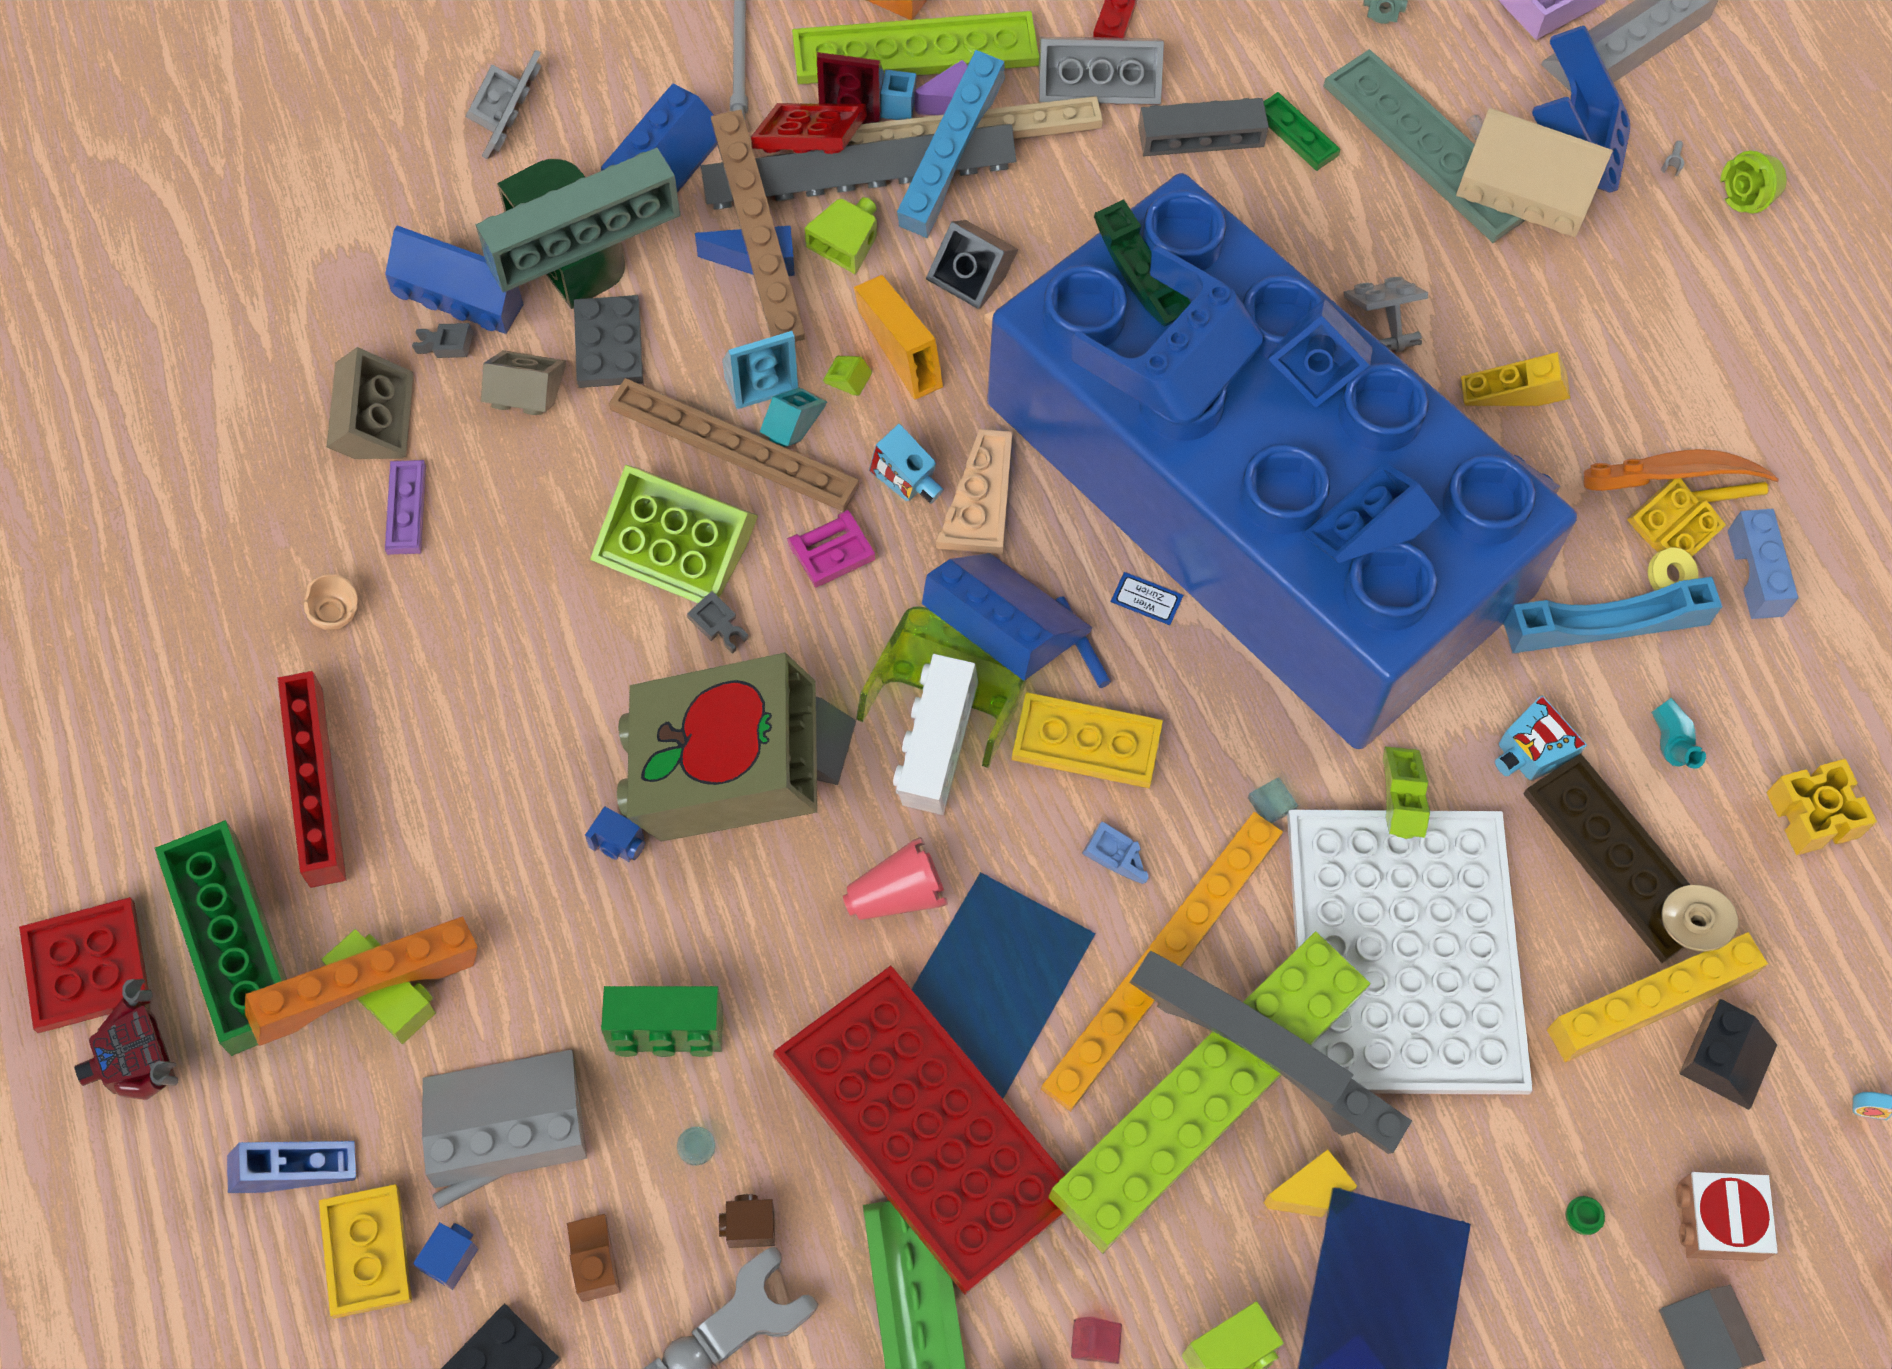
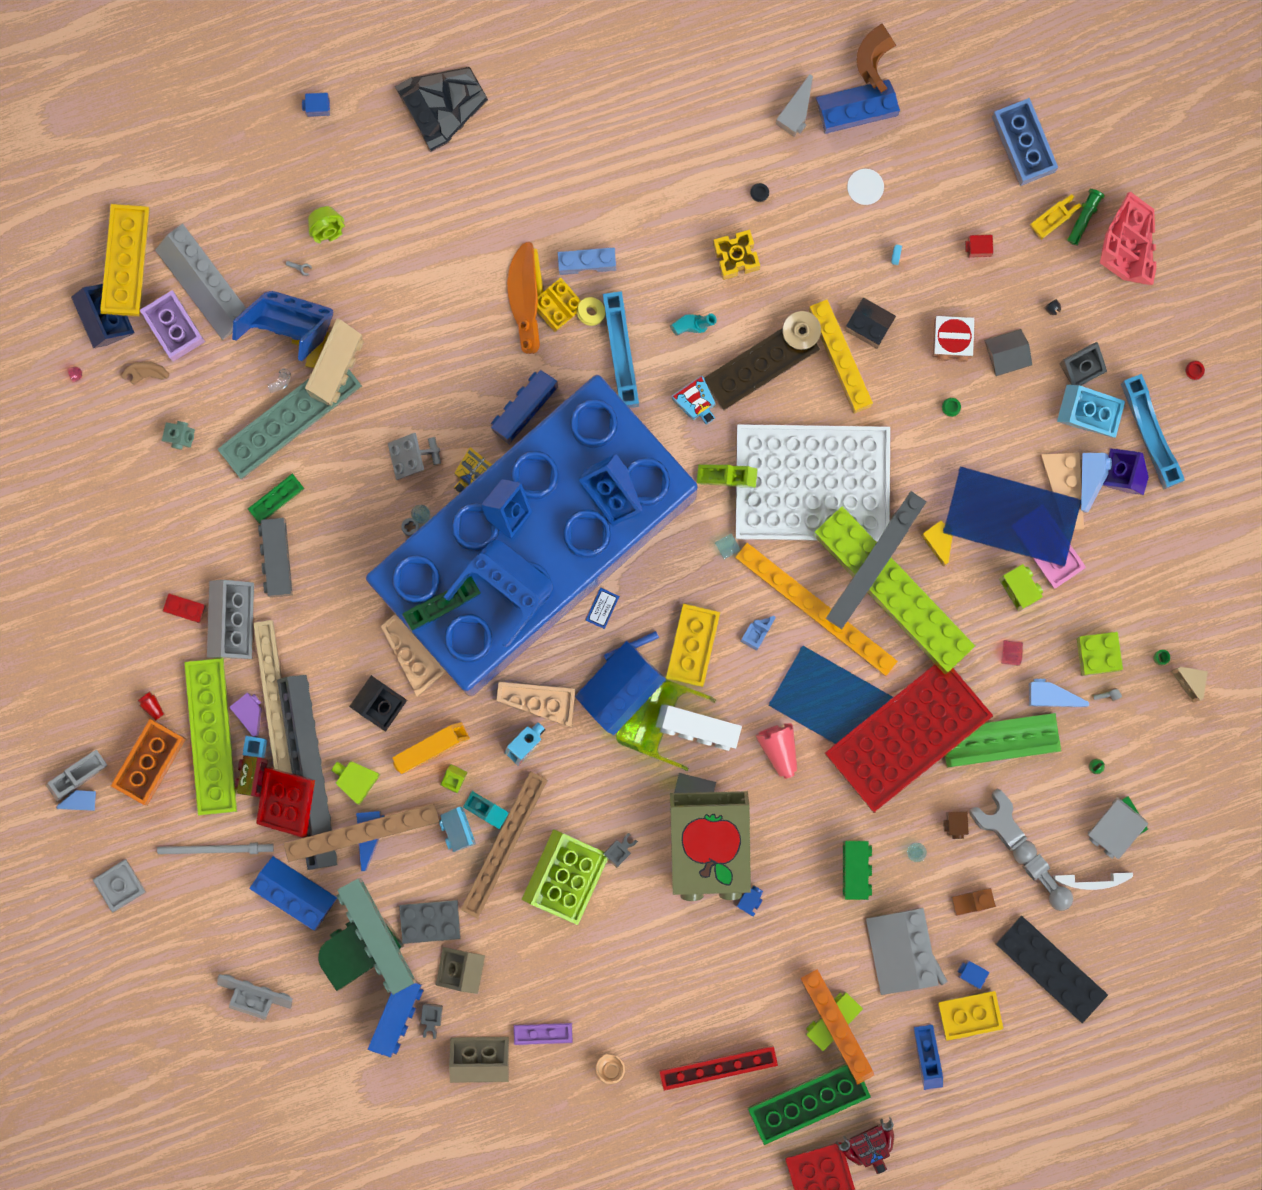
camera: 85 degrees left, 20 degrees up
dark pink plate [787,510,875,588] -> none
dark azure arch [897,50,1005,238] -> none
yellow slope [1461,352,1571,406] -> none

